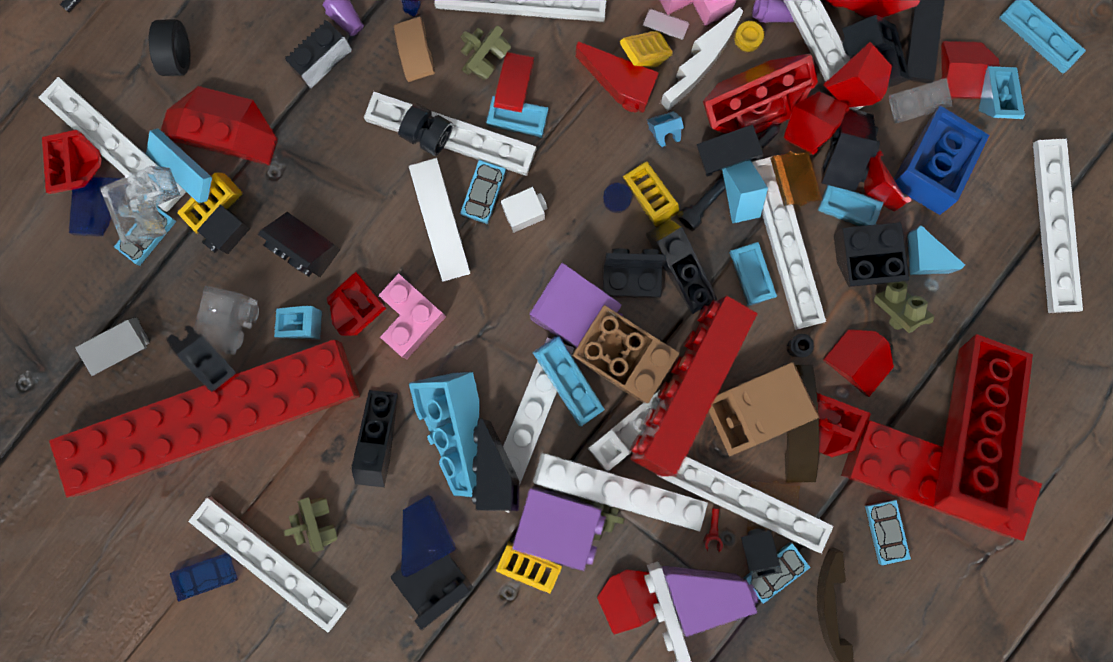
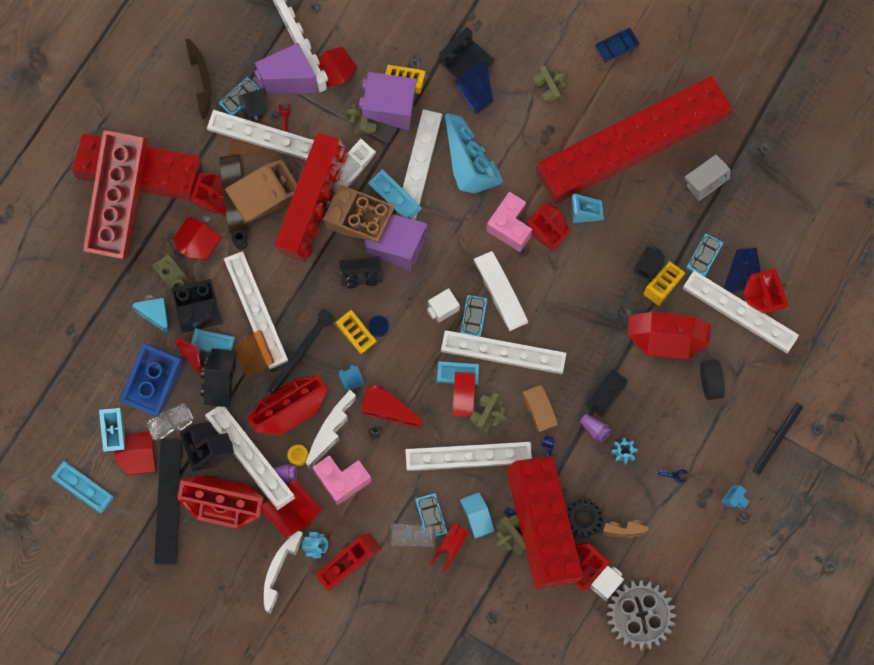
camera: 170 degrees right, 10 degrees down
clear brick [100,166,180,244] -> none
medium azure tile [146,129,212,203] -> none
black hinge [166,325,236,392] -> none
white plate [188,497,349,633] -> none
clear brick [194,286,259,355] -> none
black slope [258,212,340,277] -> none
black slope [351,390,398,488] -> none
black wheel [398,103,453,156] -> none
black slope [472,418,519,511] -> none
white plate [533,453,708,531] -> none
yellow slope [620,31,673,67] -> none
white sticker [643,9,689,39] -> none
black slope [646,219,718,314] -> none
black hinge [697,124,763,177] -> none
medium azure slope [722,160,768,223] -> none
medium azure tile [730,242,777,306] -> none
red slope [783,91,850,155] -> none
red slope [823,42,892,107] -> none
tile [865,500,911,565] -> none
white plate [1033,139,1083,313] -> none

